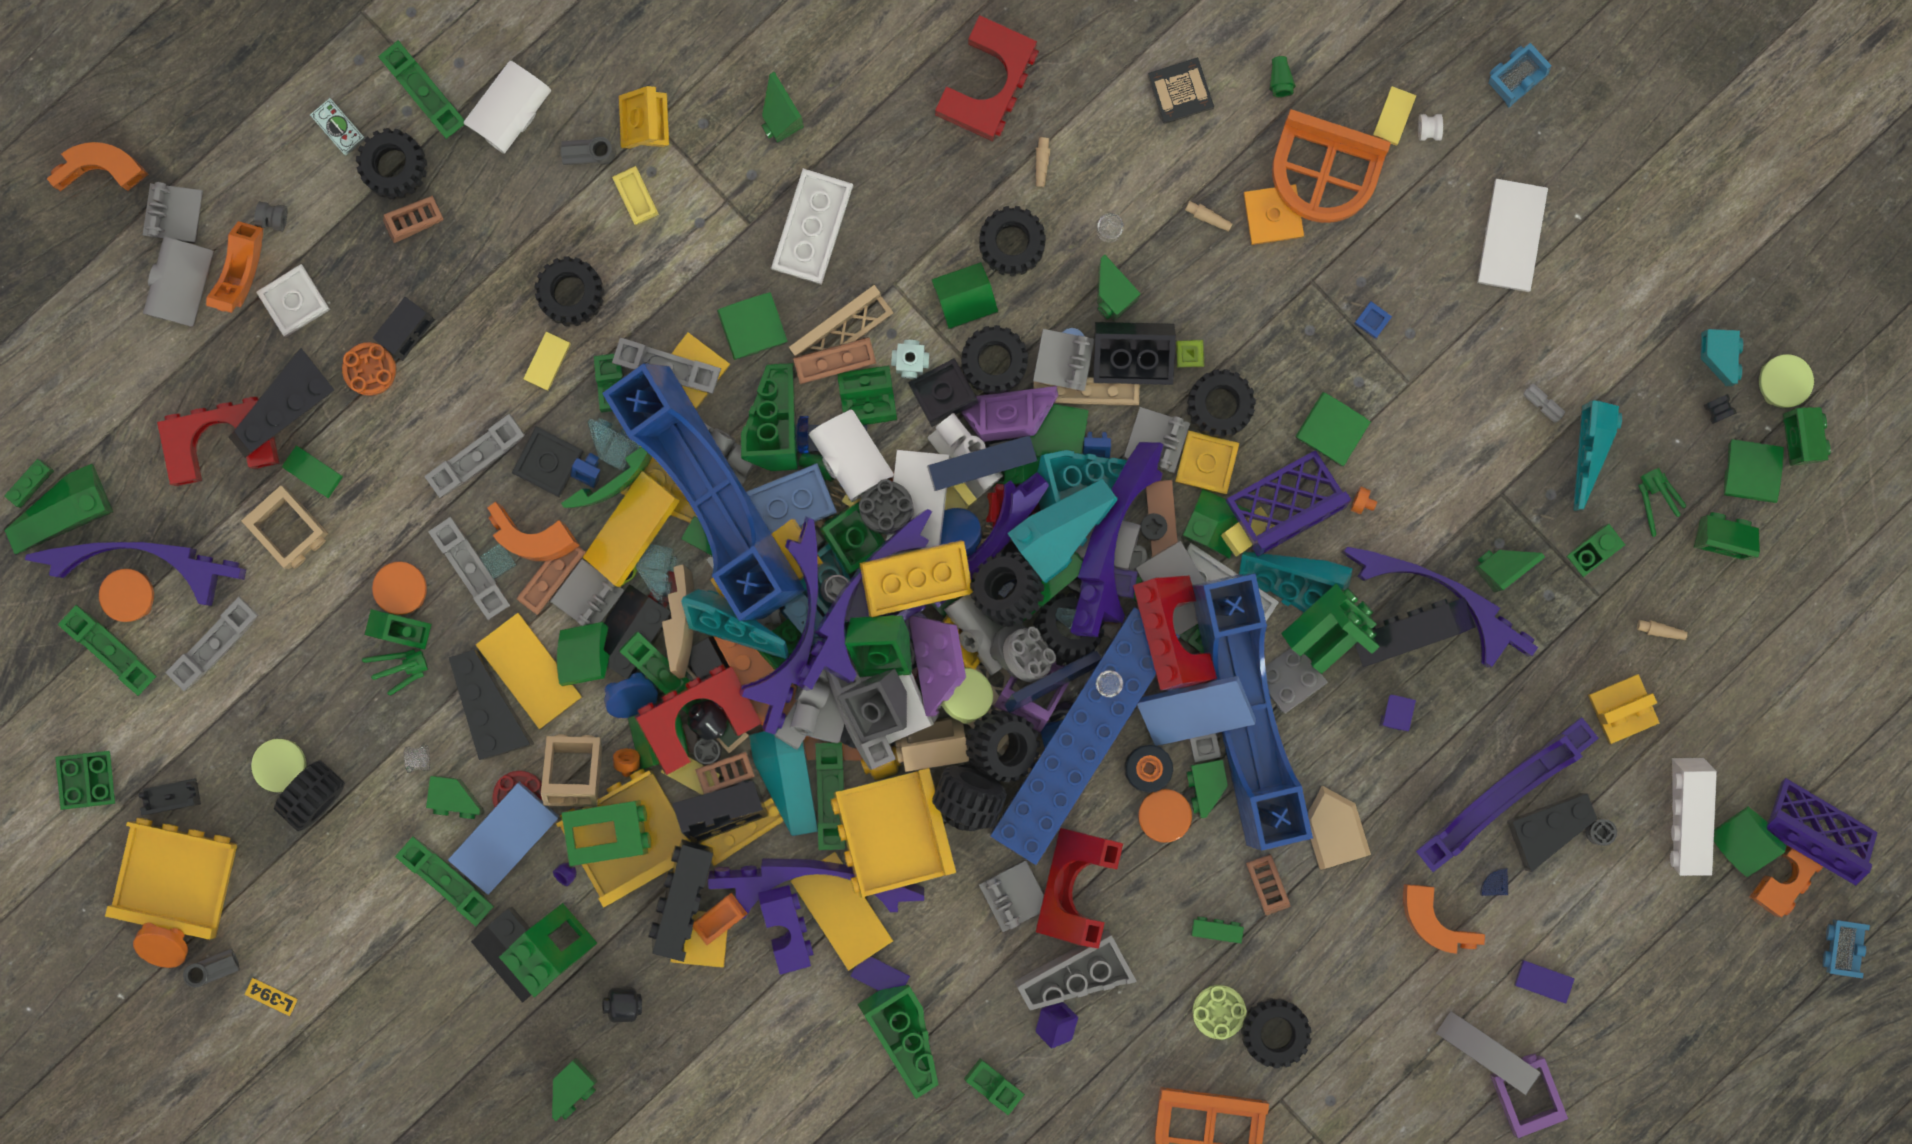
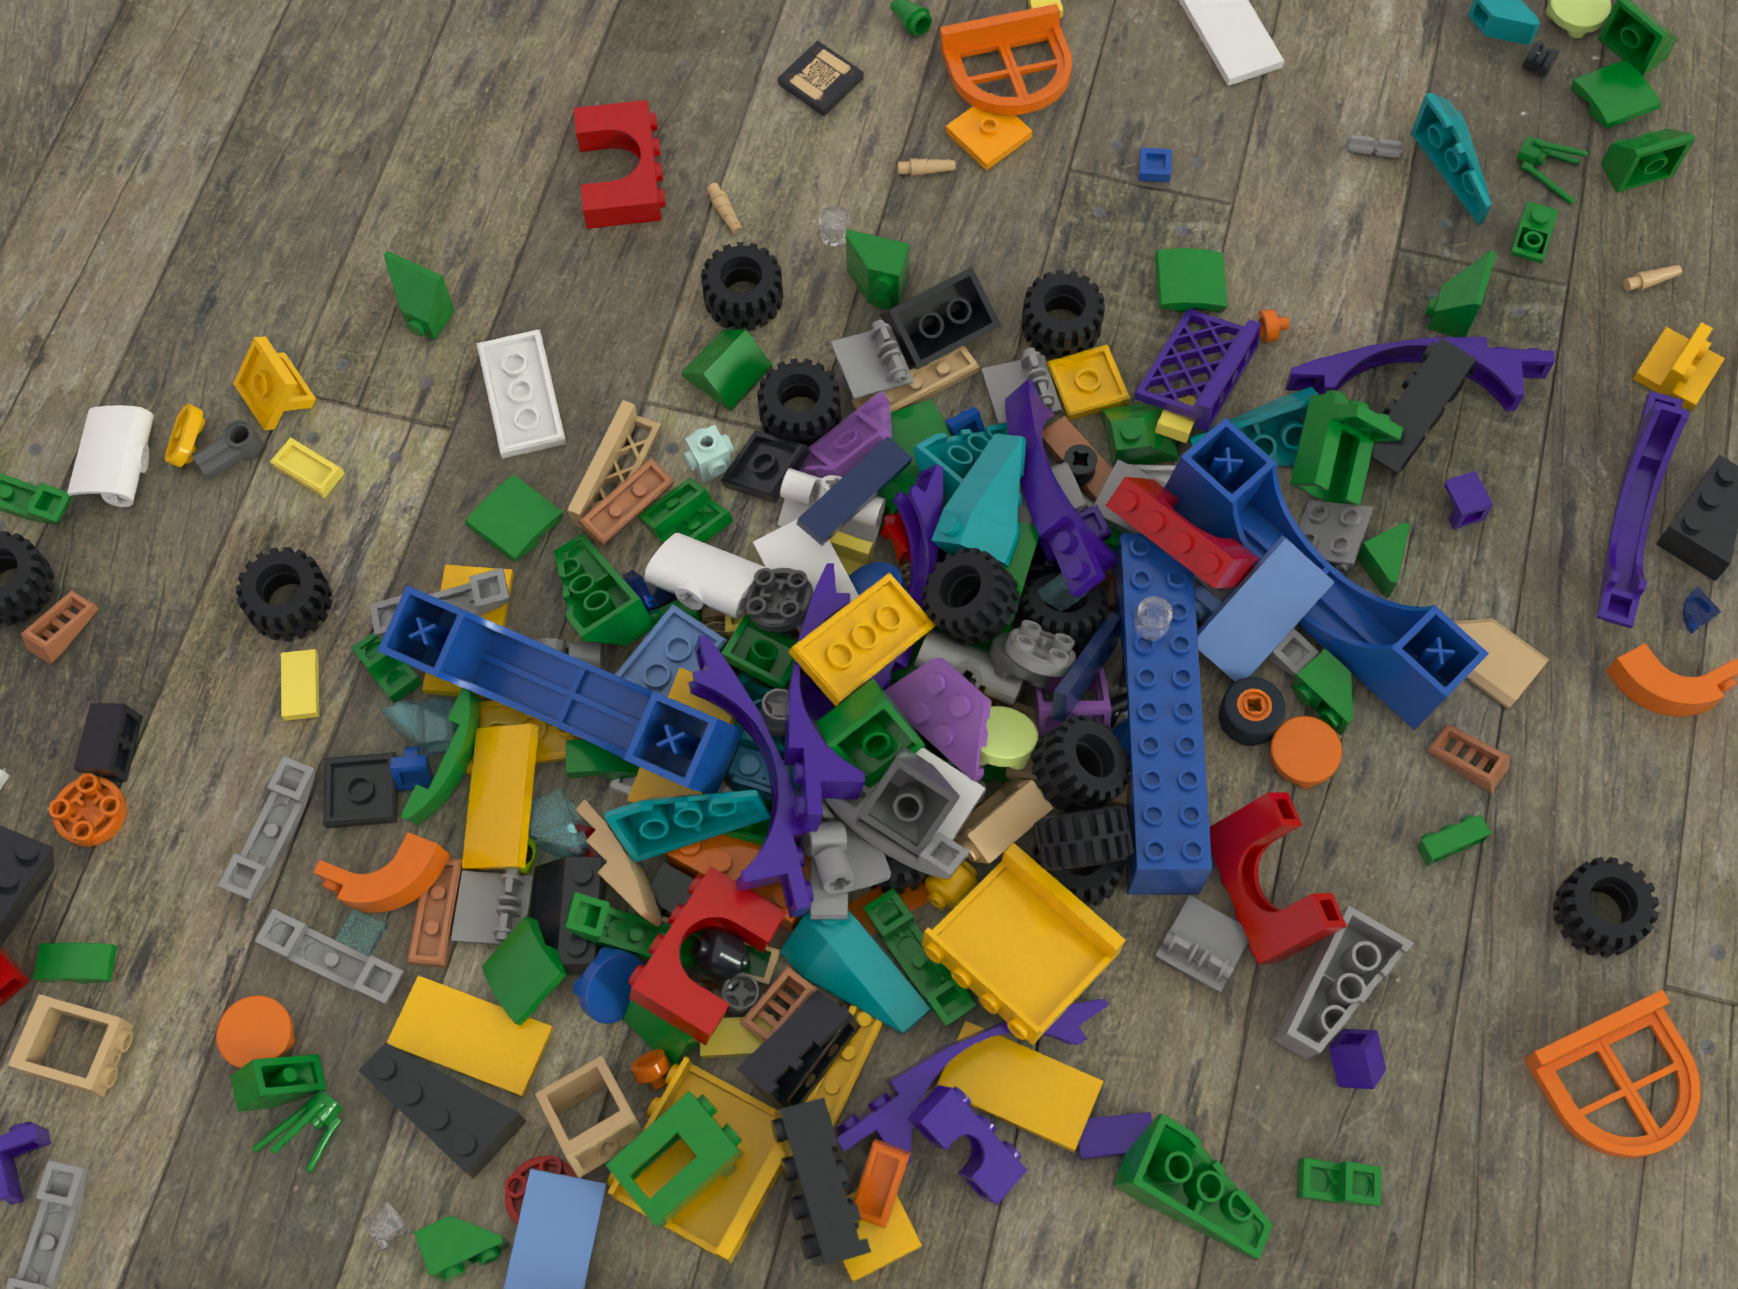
camera: 30 degrees left, 20 degrees down
dark purple hinge [553,863,577,886] -> none
lime tile [1176,340,1205,368] -> none
yellowish green tile [1192,985,1247,1040] -> none
none -> yellow plate [165,403,206,468]
none -> green slope [1356,522,1410,597]

